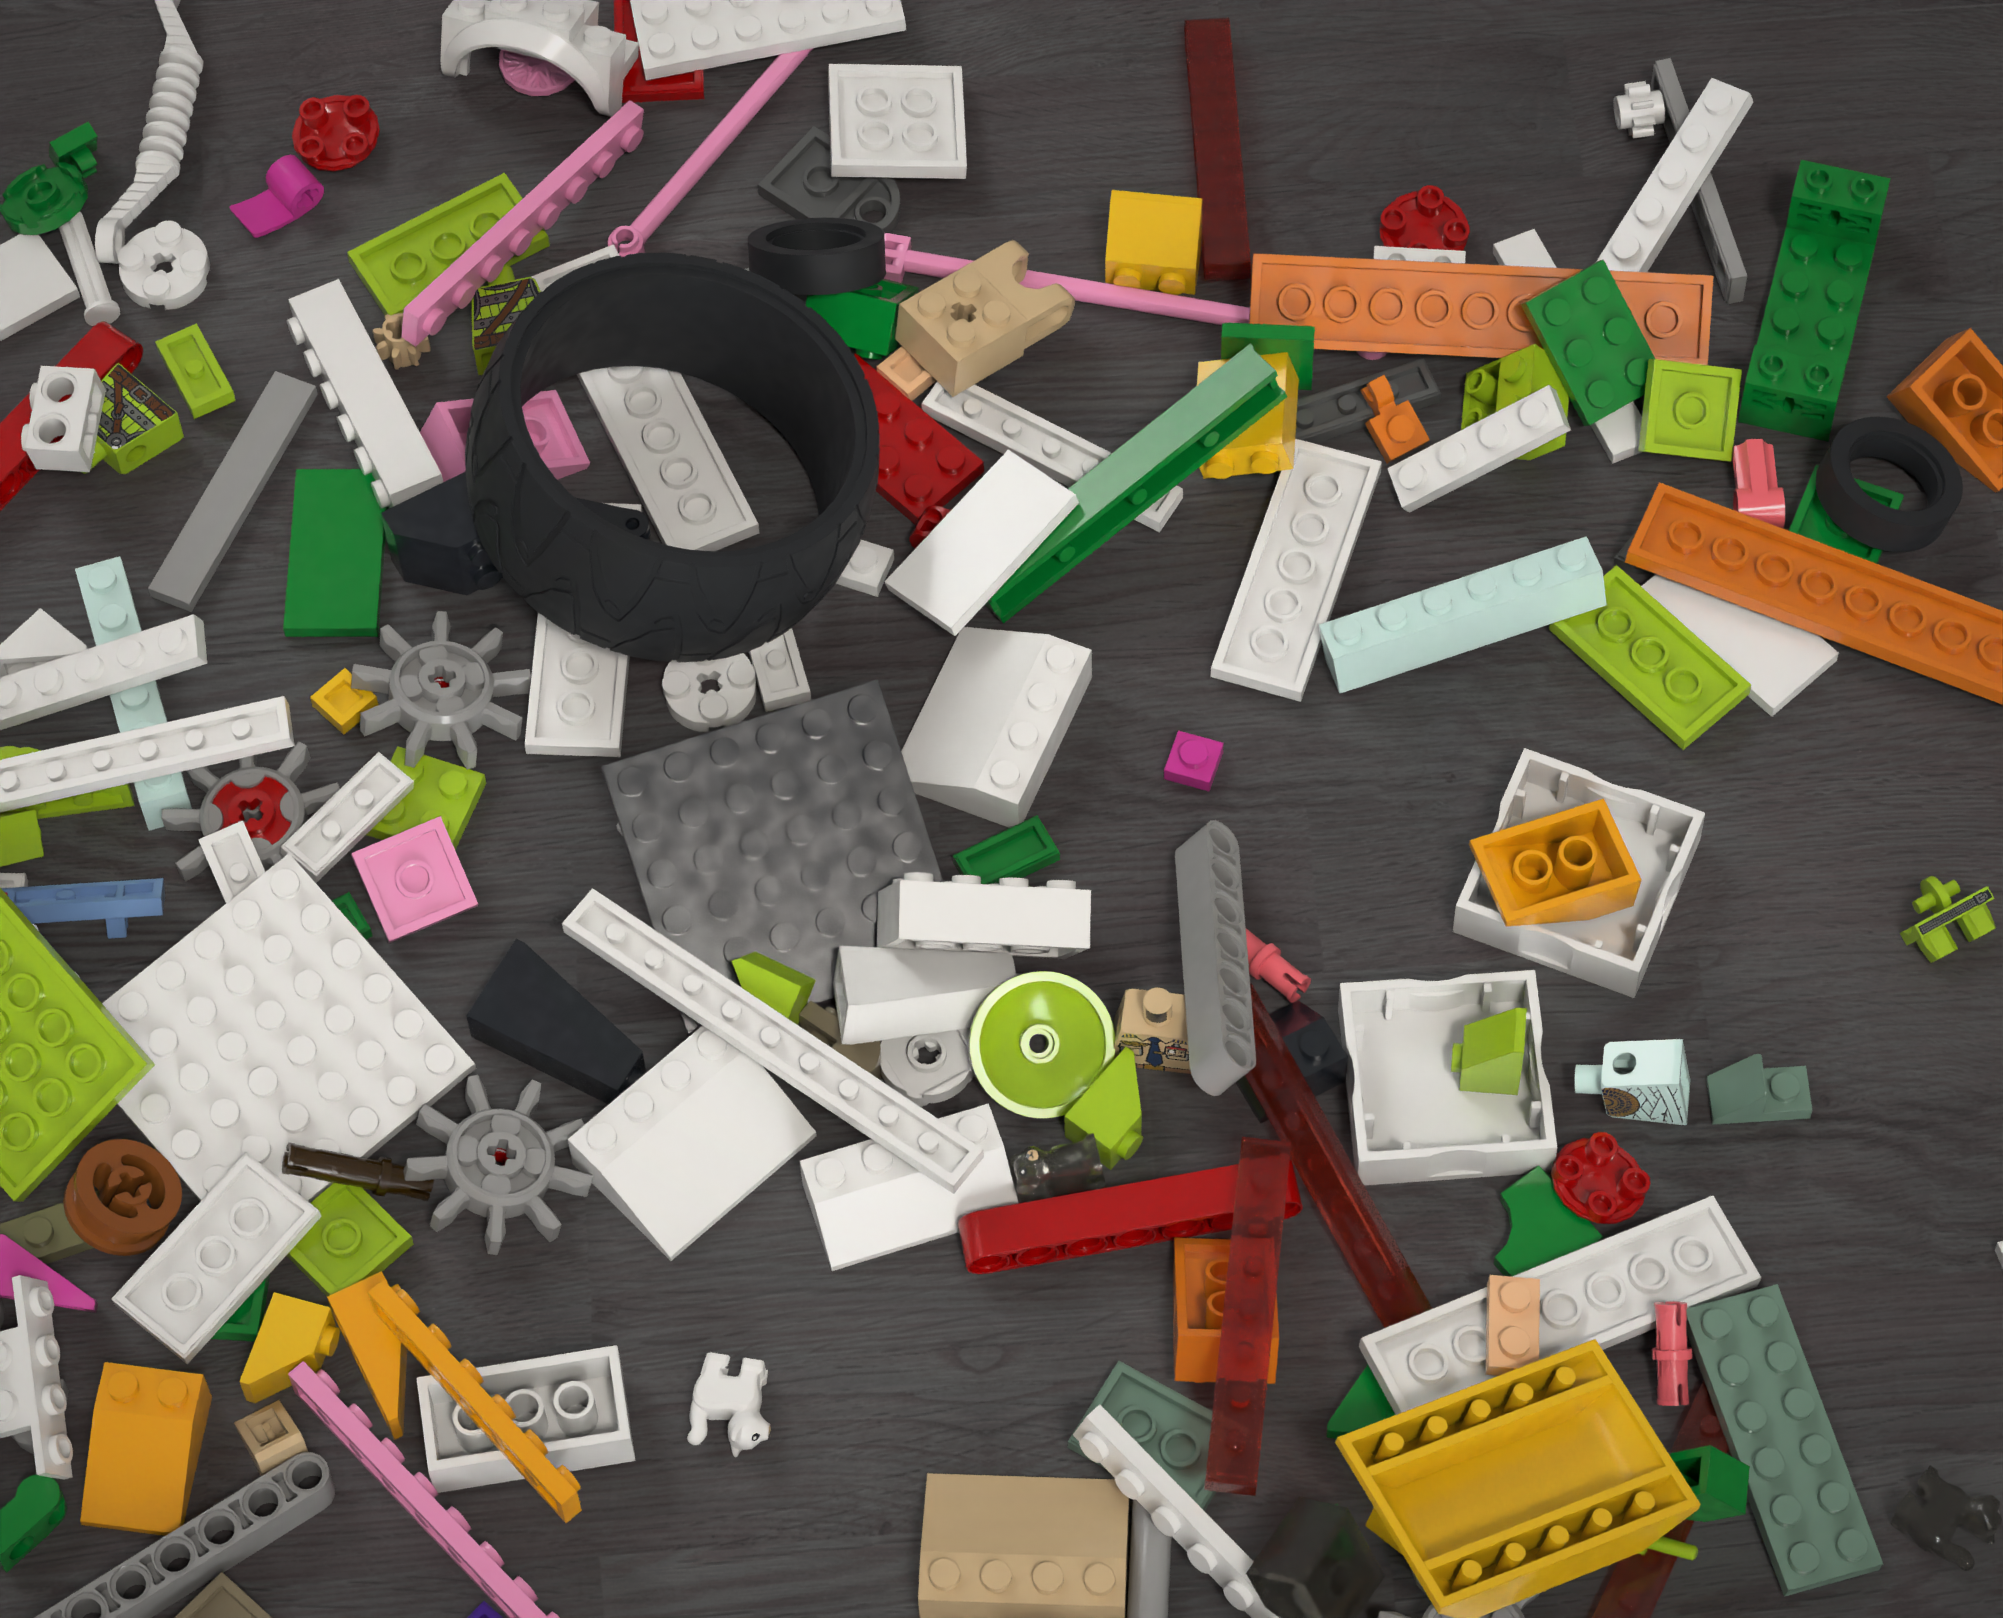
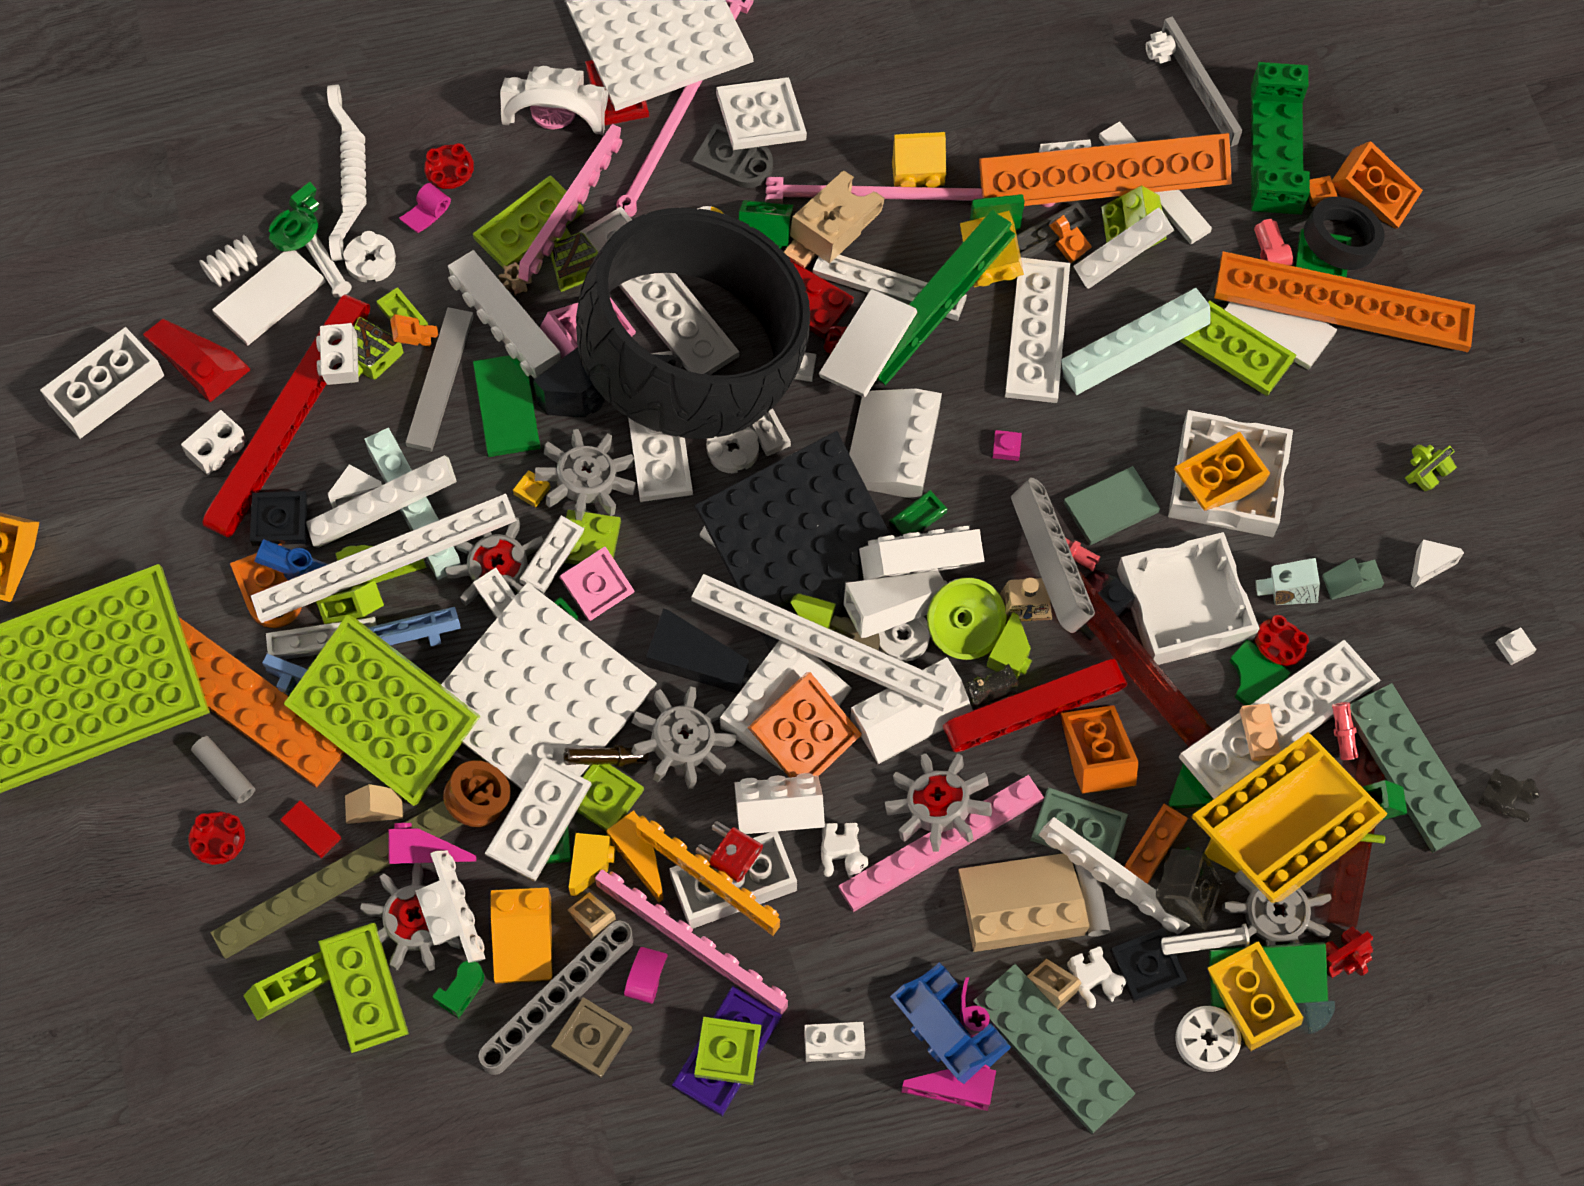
camera: 15 degrees left, 5 degrees up
black tyre [748,218,886,295] -> none
clear red beam [1184,17,1251,281] -> none
clear red tile [1204,1137,1291,1496] -> none
red dish [1380,185,1470,251] -> none
lime slope [1451,1008,1527,1095] -> none
green plate [1520,259,1655,426] -> none
white plate [1596,78,1753,272] -> none
lime plate [1638,359,1742,462] -> none
none -> orange plate [390,314,438,347]
none -> dark pink panel [624,947,668,1004]
none -> red piece [696,821,763,882]
none -> white brick [734,773,825,834]
none -> orange plate [748,672,862,778]
none -> bright pink plate [838,775,1044,912]
none -> light grey gear [885,754,992,852]
none -> sand green tile [1063,466,1160,545]
none -> orange tile [1124,804,1188,884]
none -> orange tile [1308,176,1338,207]
none -> white slope [1411,540,1464,588]

